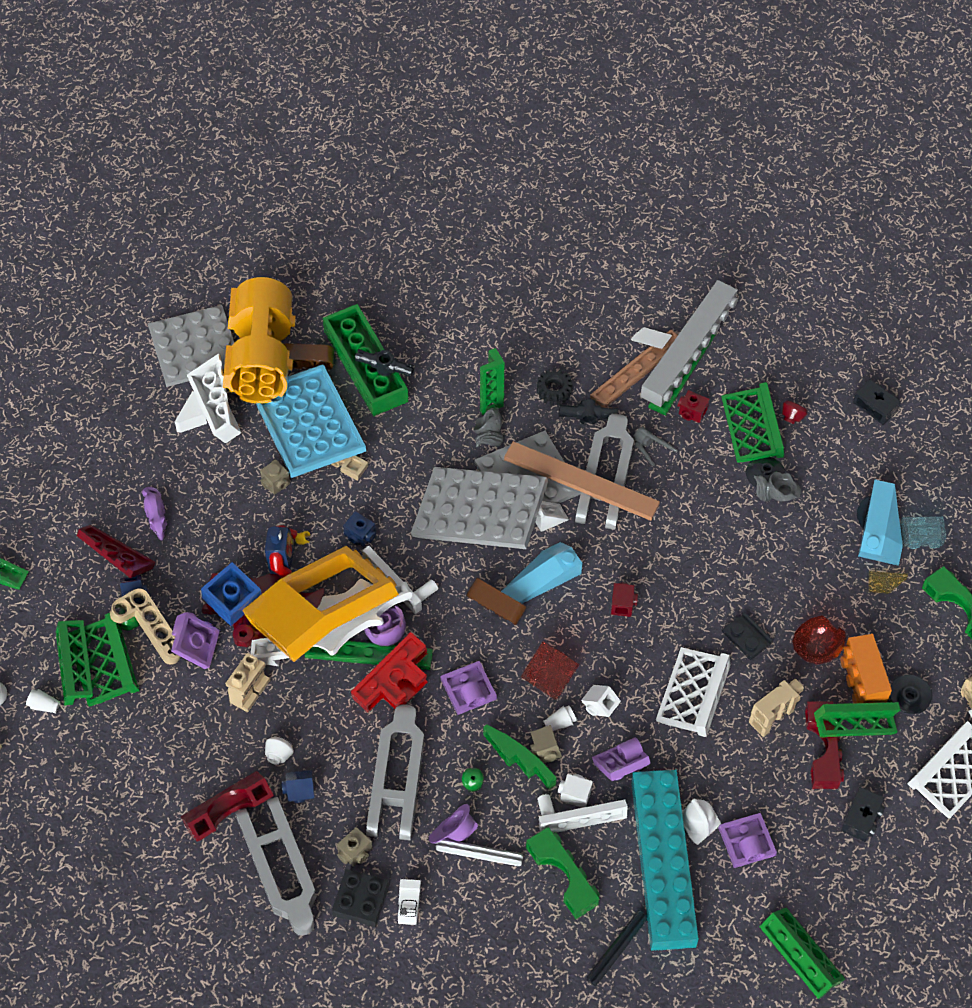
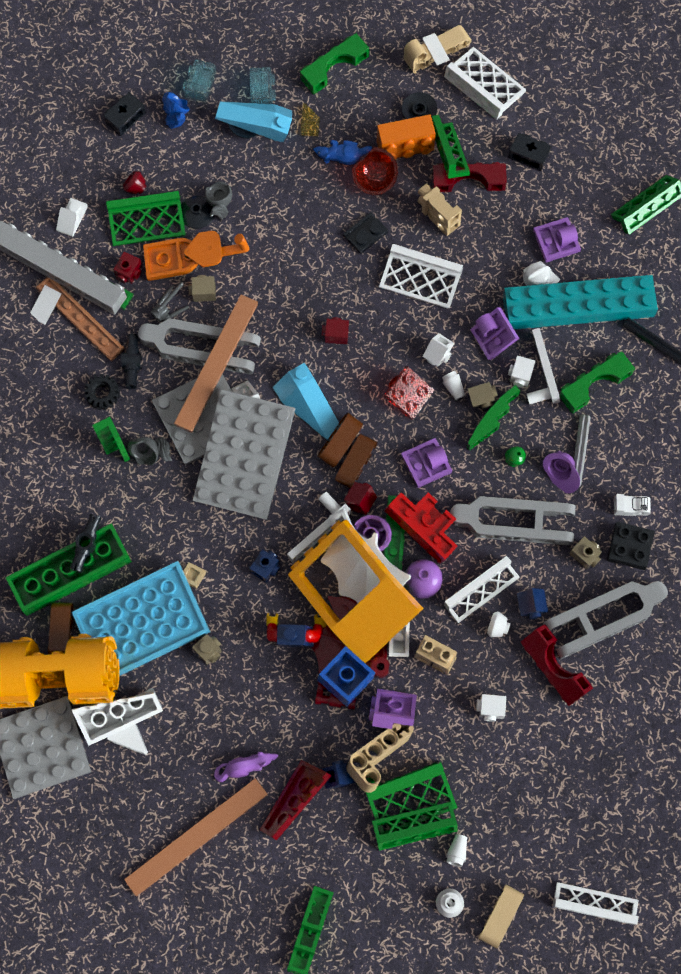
camera: 90 degrees left, 15 degrees up
none -> white slope [56,198,88,237]
none -> nougat tile [124,778,268,896]
none -> orange plate [143,231,249,281]
none -> blue hair [162,92,190,129]
none -> clear light blue brick [183,59,216,103]
none -> dark tan brick [189,275,216,302]
none -> blue animal [314,140,373,165]
none -> reddish brown beam [335,434,378,489]
none -> dark red brick [344,482,377,515]
none -> medium lavender cylinder [404,559,443,599]
none -> white fence [444,556,520,623]
none -> white brick [476,694,506,721]

